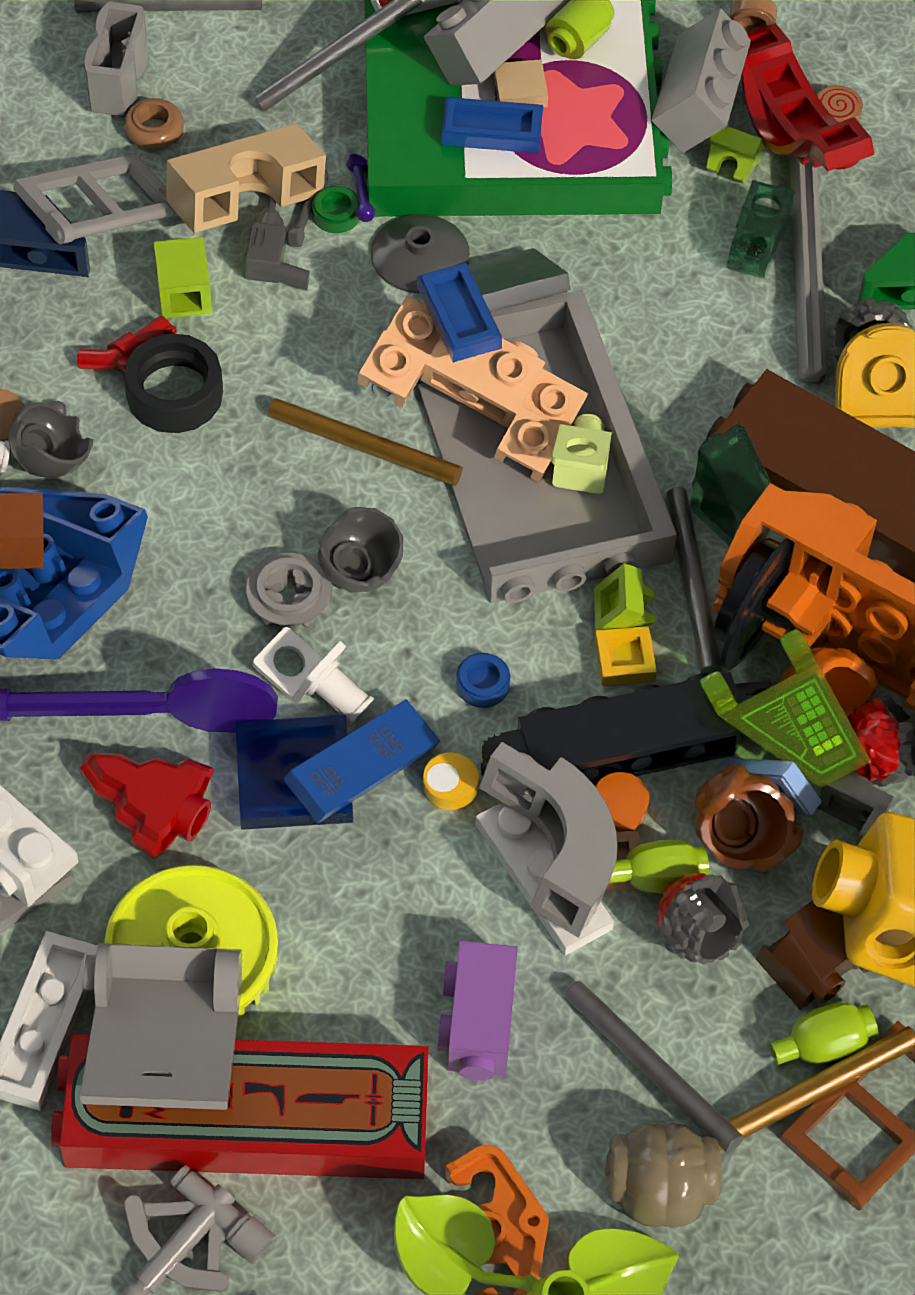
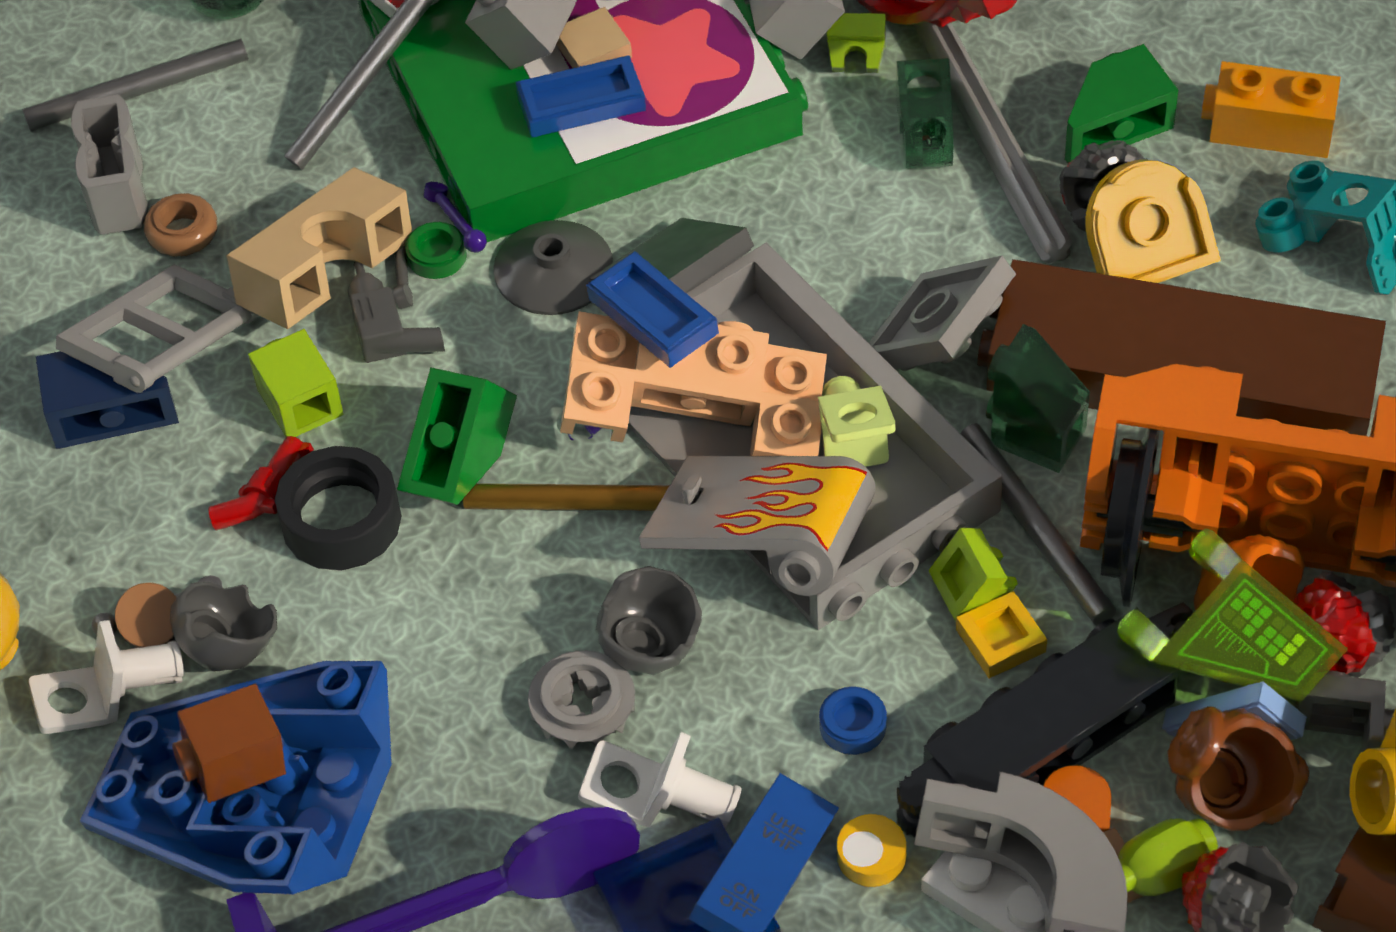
camera: 15 degrees left, 5 degrees down
none -> green slope [397,367,517,505]
none -> light grey door [639,456,875,596]
none -> light grey plate [869,256,1016,371]

